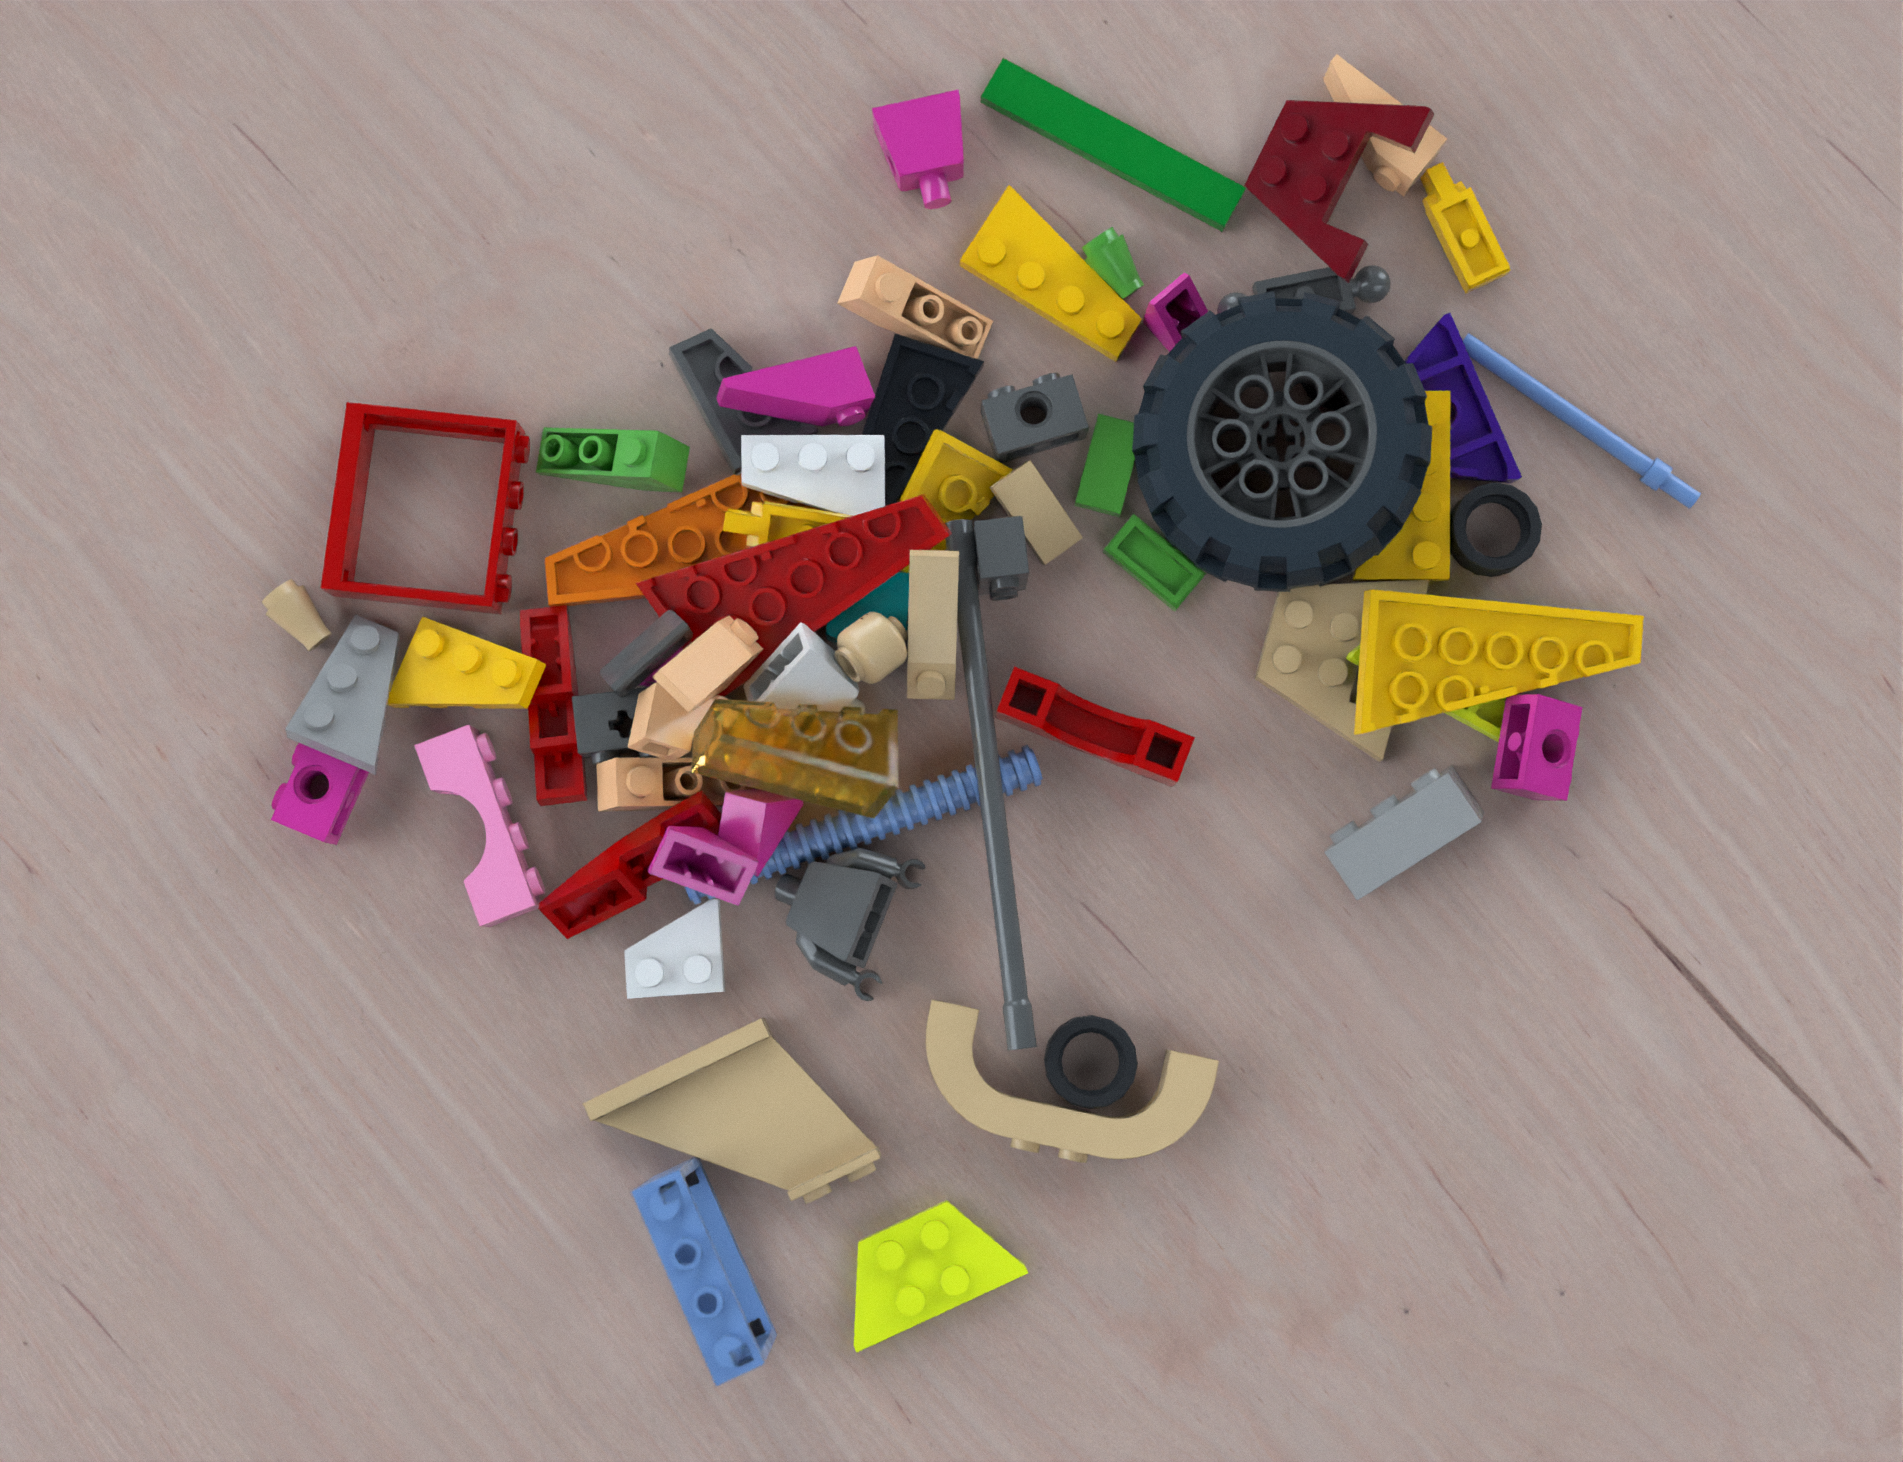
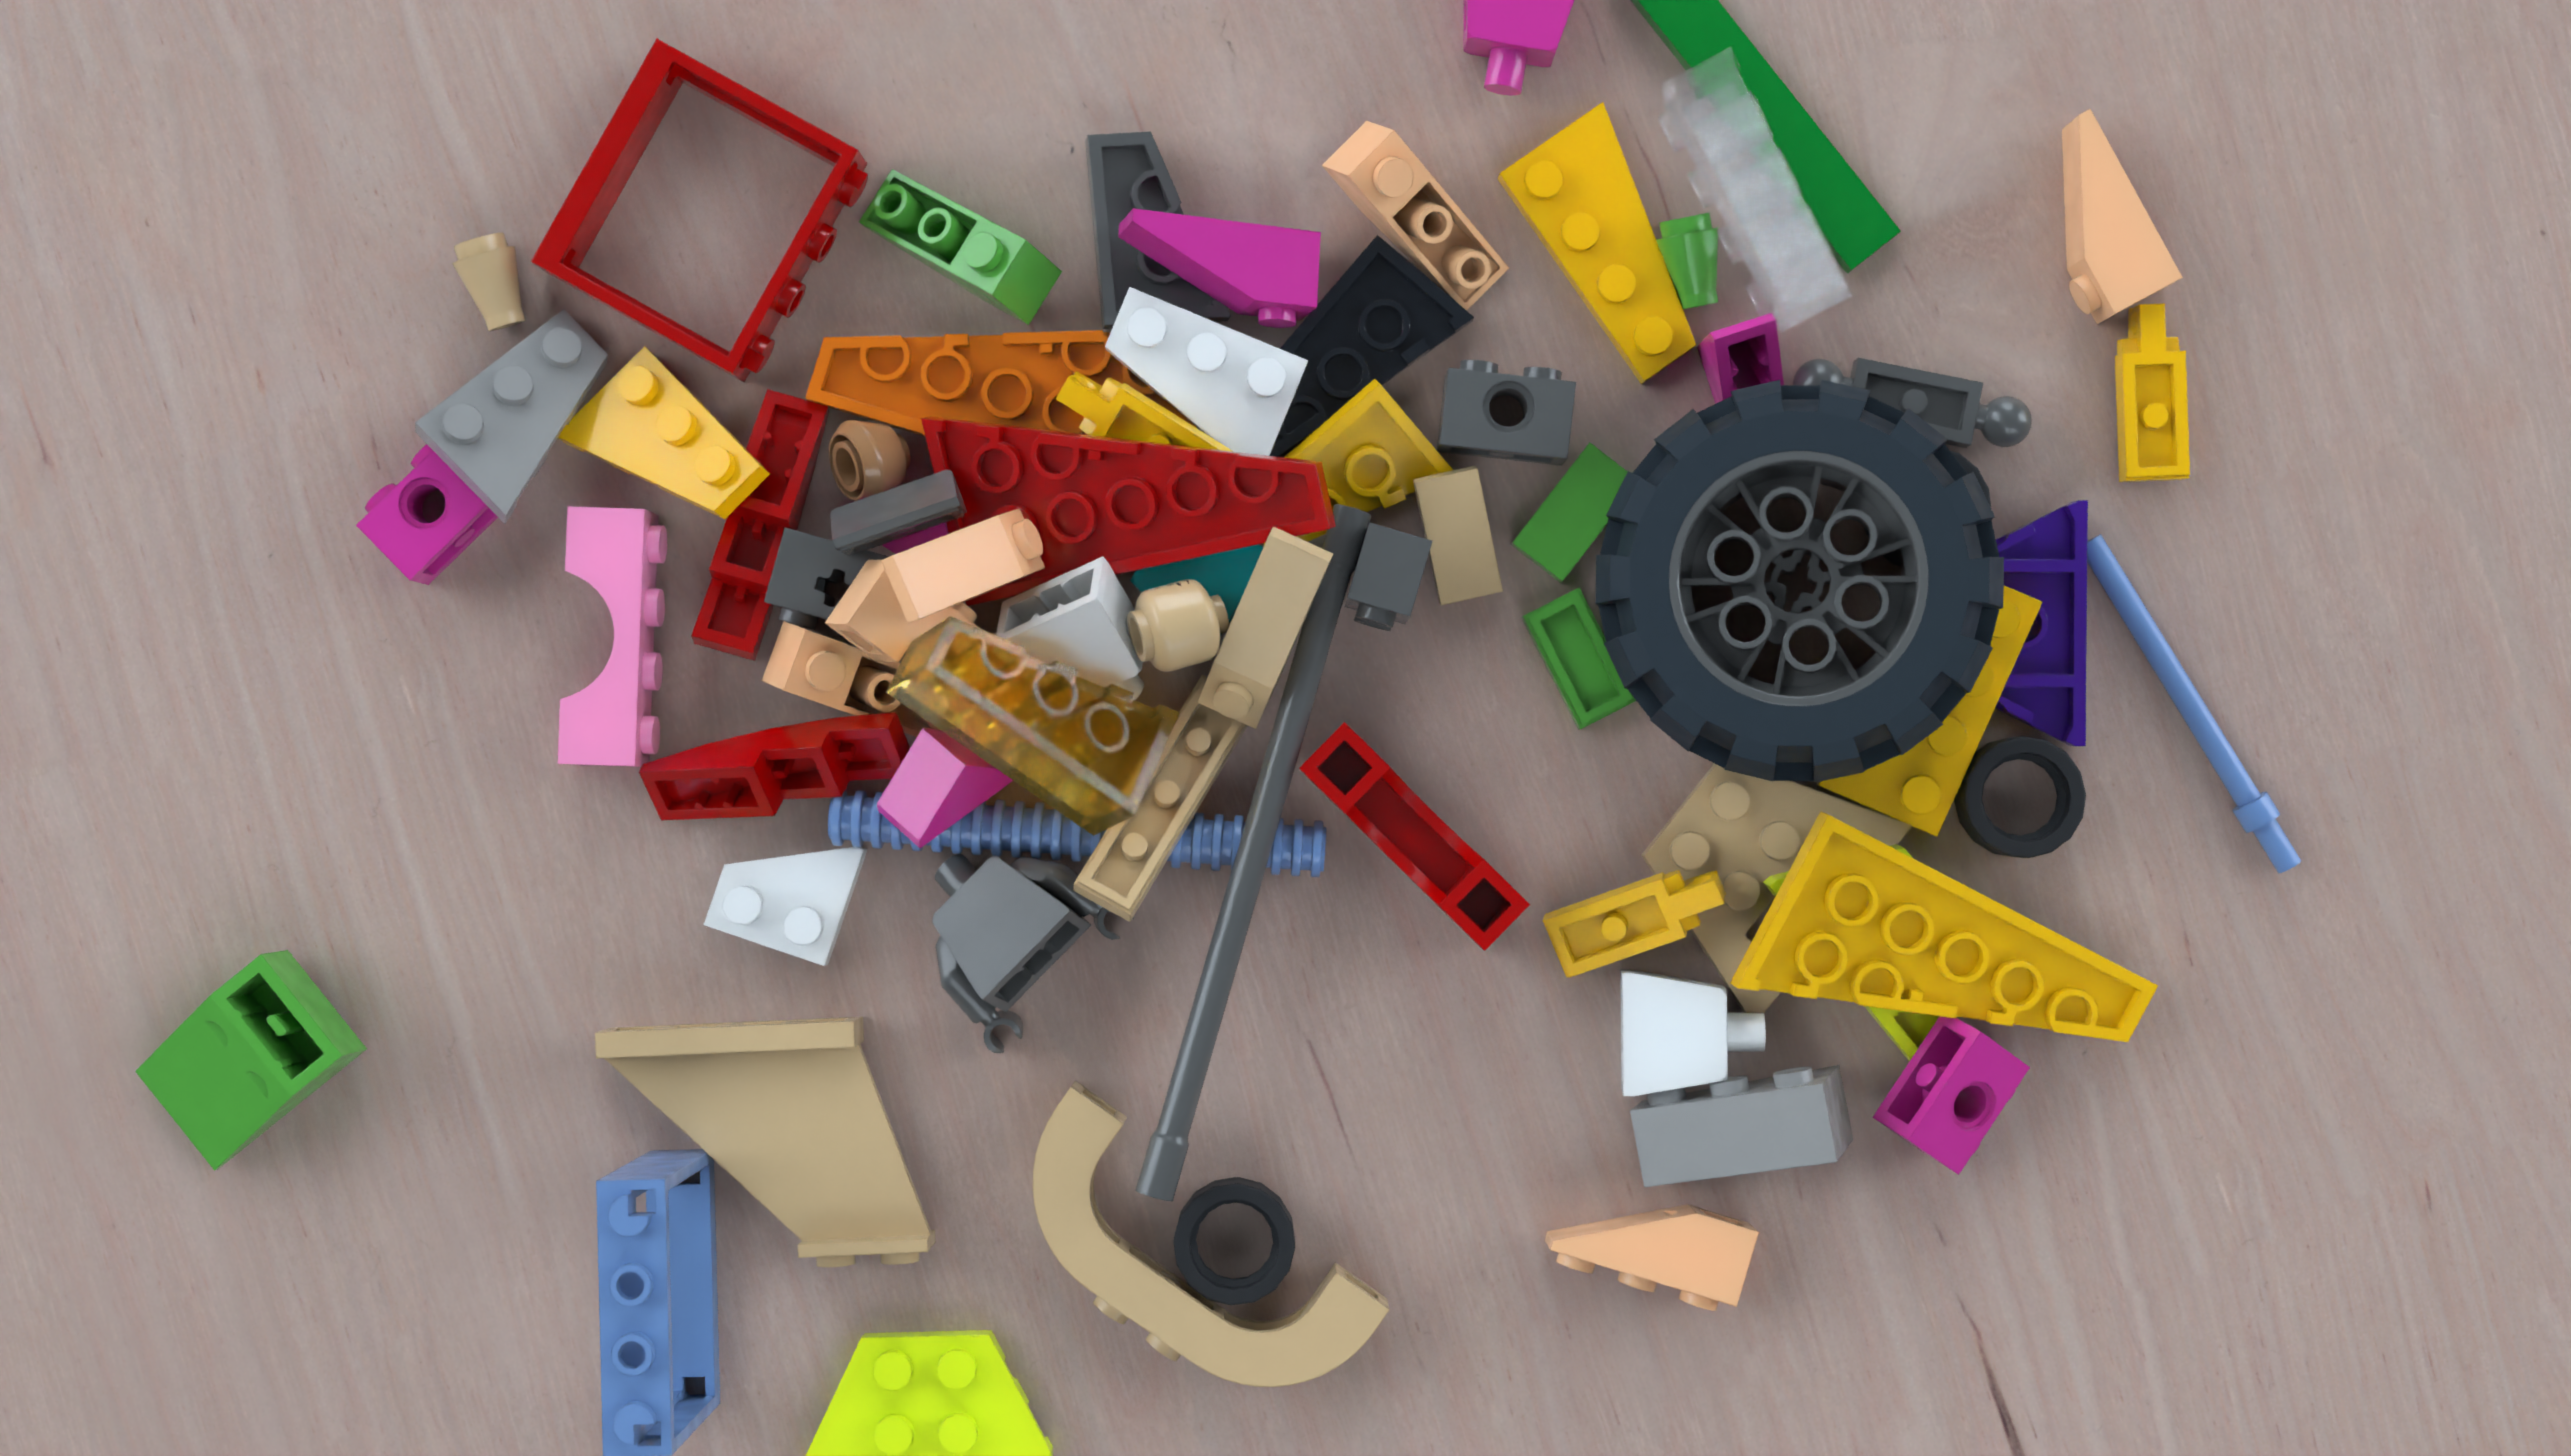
camera: 25 degrees right, 5 degrees up
dark pink slope [648,826,759,906] -> none
dark red wing [1244,100,1435,283] -> none
none -> bright green slope [135,950,367,1171]
none -> medium nougat cone [828,420,911,501]
none -> tan tile [1073,675,1248,922]
none -> yellow hinge [1542,870,1726,978]
none -> light nougat slope [1545,1204,1759,1311]
none -> white torso [1620,969,1766,1096]
none -> clear wedge [1658,47,1852,332]

